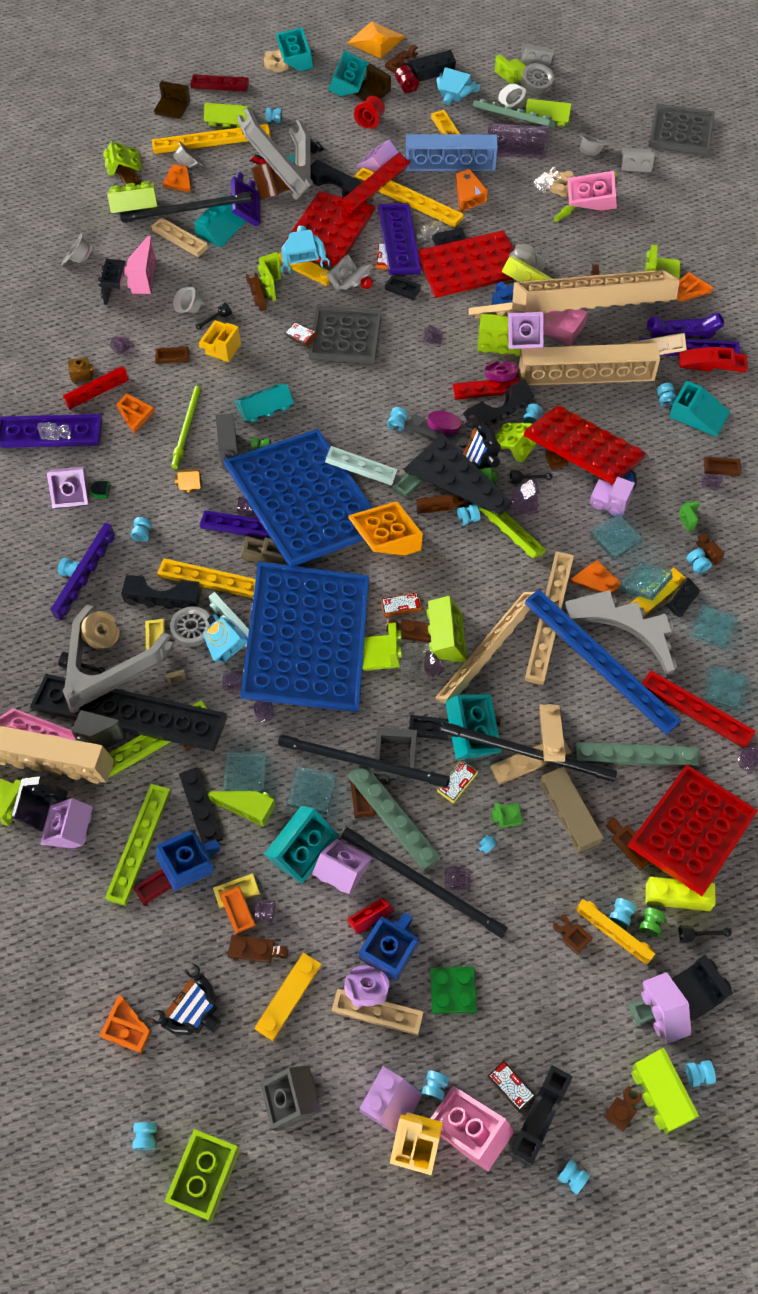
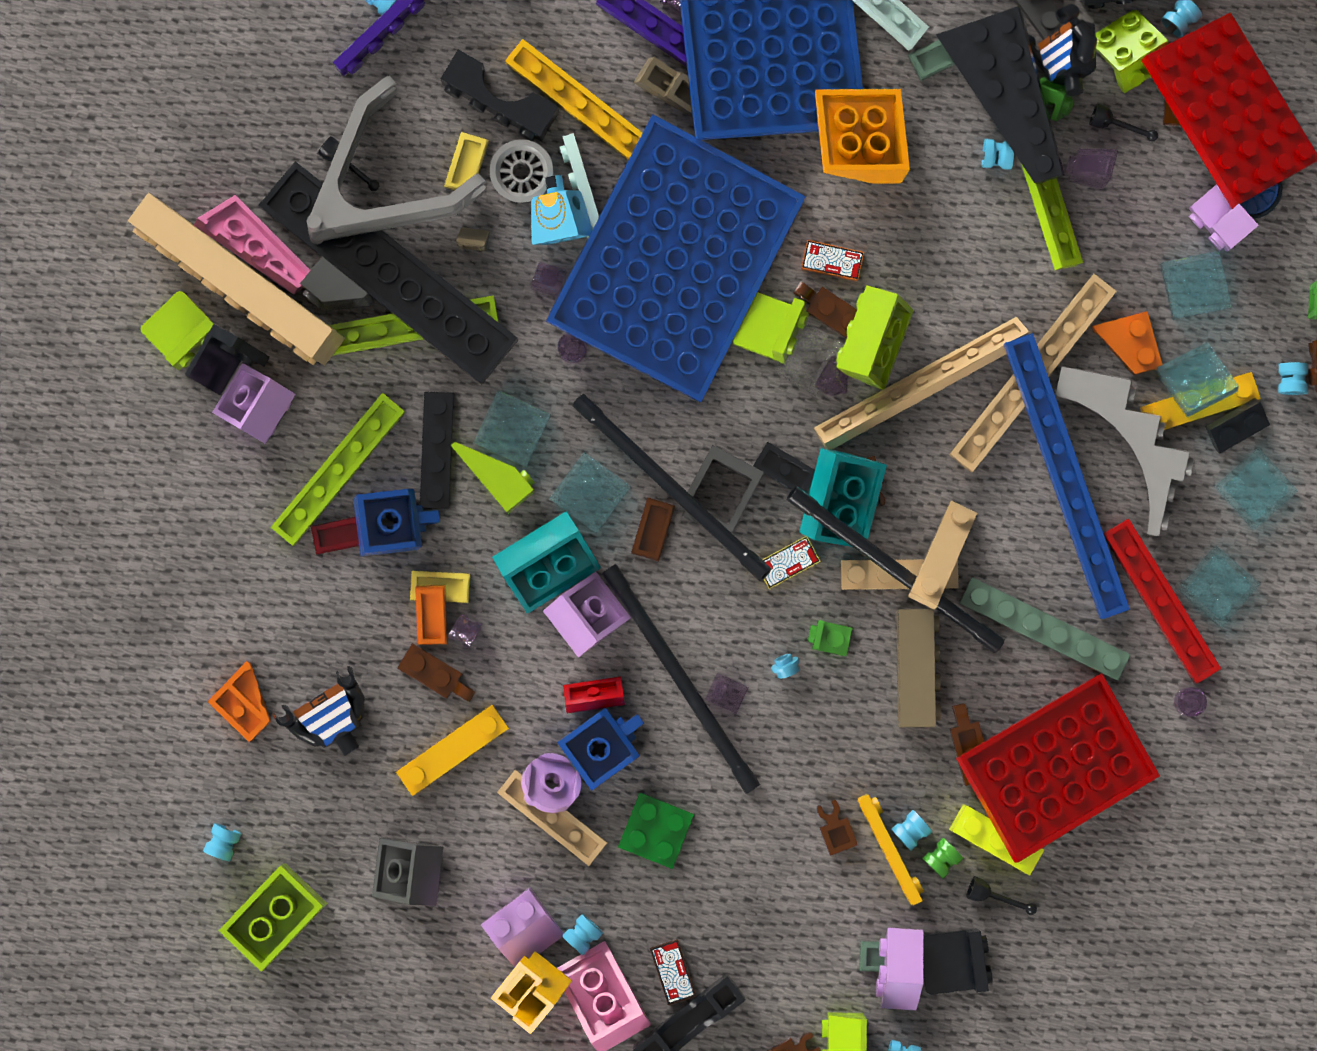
camera: 25 degrees right, 25 degrees up
tan plate [81,611,120,650] -> none
sand green plate [348,765,441,872] -> none
reddish brown plate [416,495,465,514] -> none

